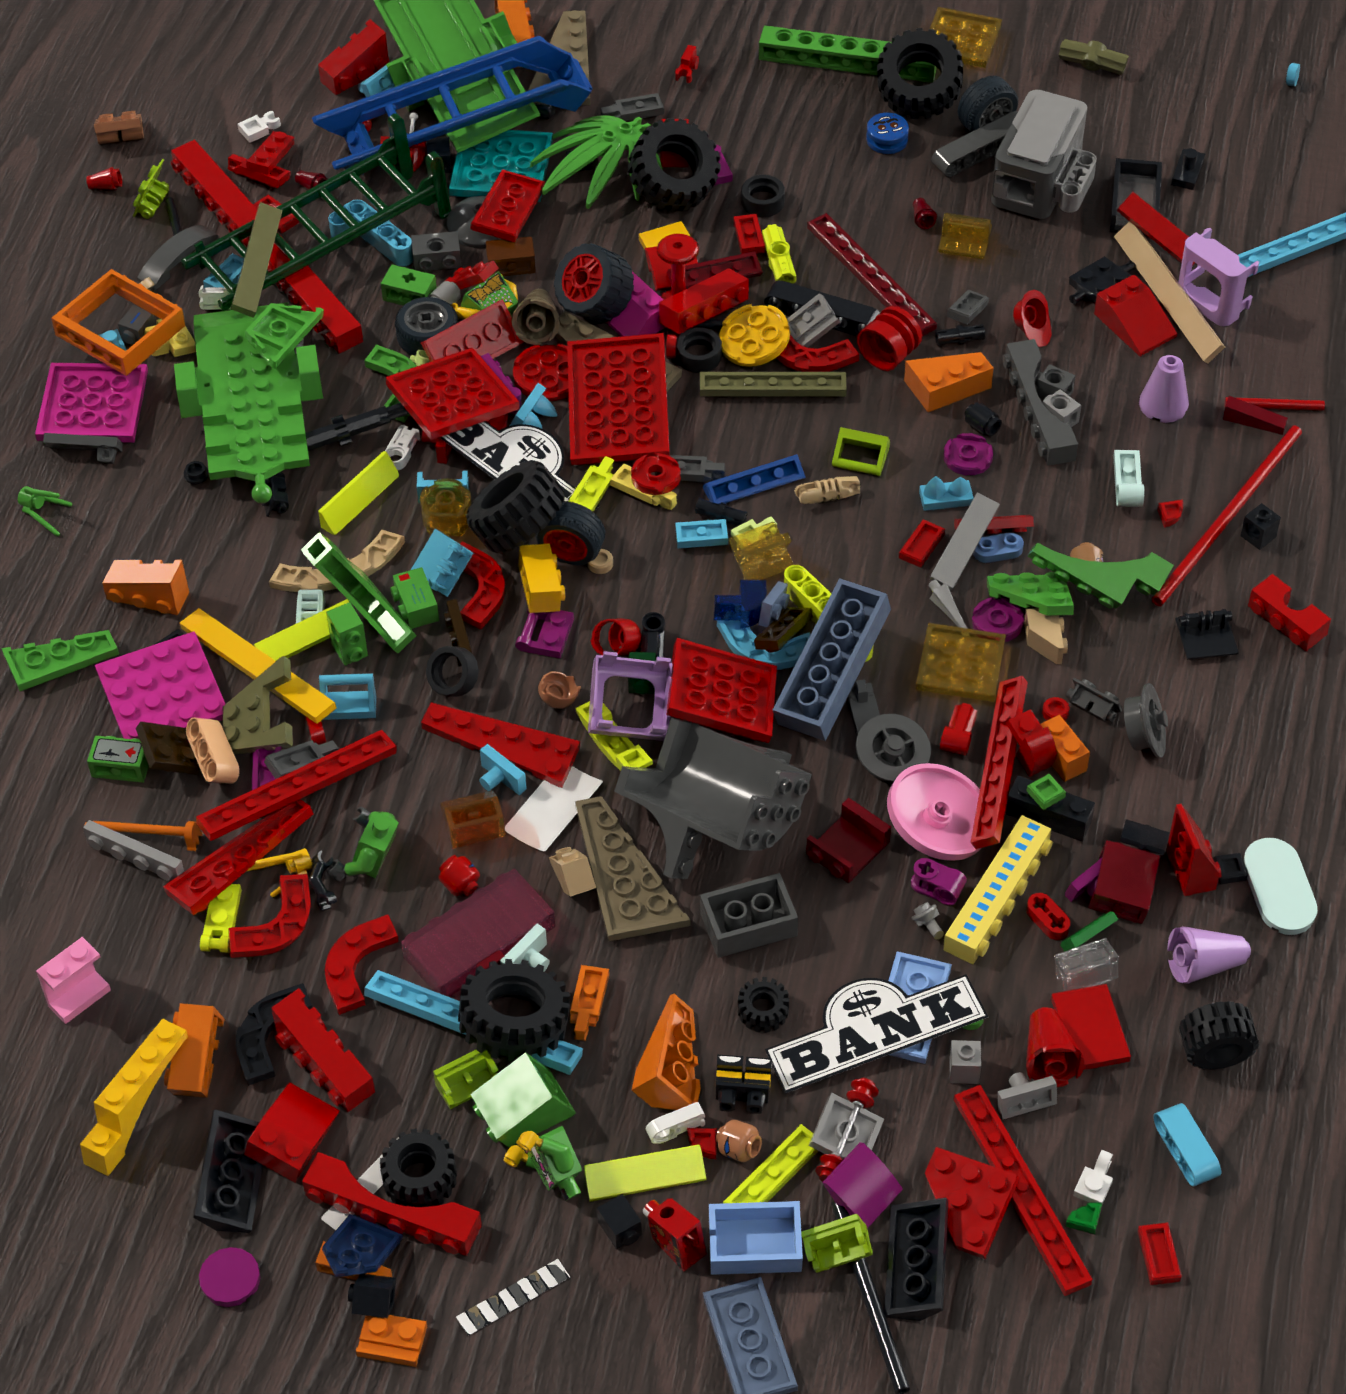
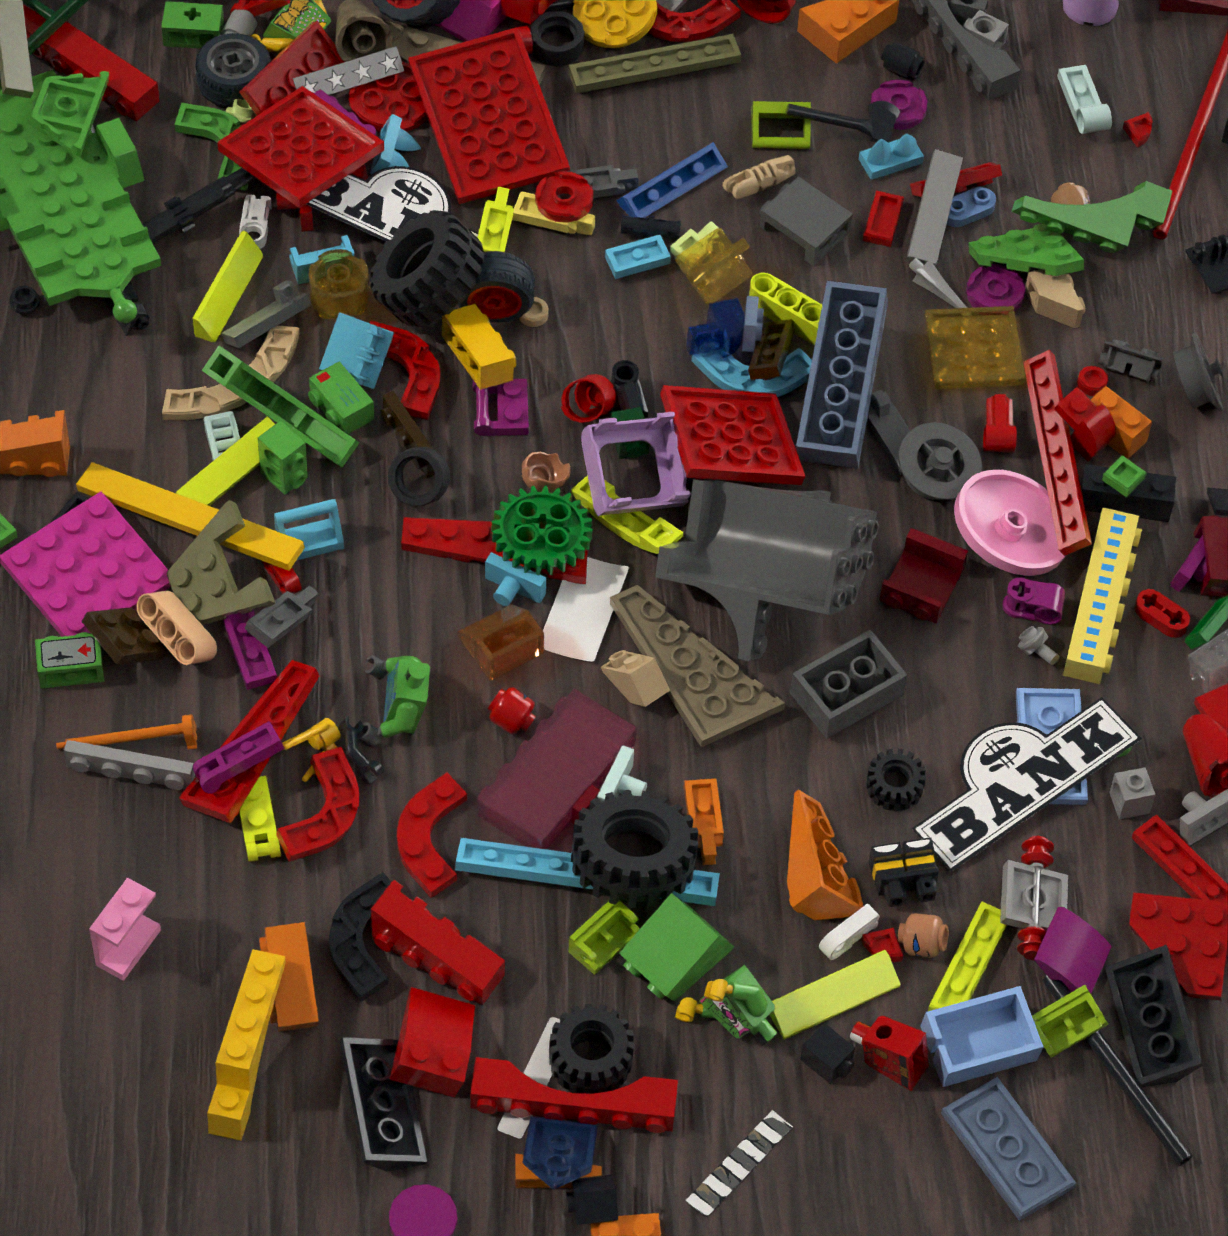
camera: 20 degrees left, 5 degrees up
red plate [196,730,397,841] -> none
none -> magenta plate [192,721,285,793]
none -> dark grey hinge [221,280,312,348]
none -> light grey sticker [293,46,404,95]
none -> green gear [491,485,593,575]
none -> dark grey panel [760,176,853,266]
none -> black piece [786,101,901,143]

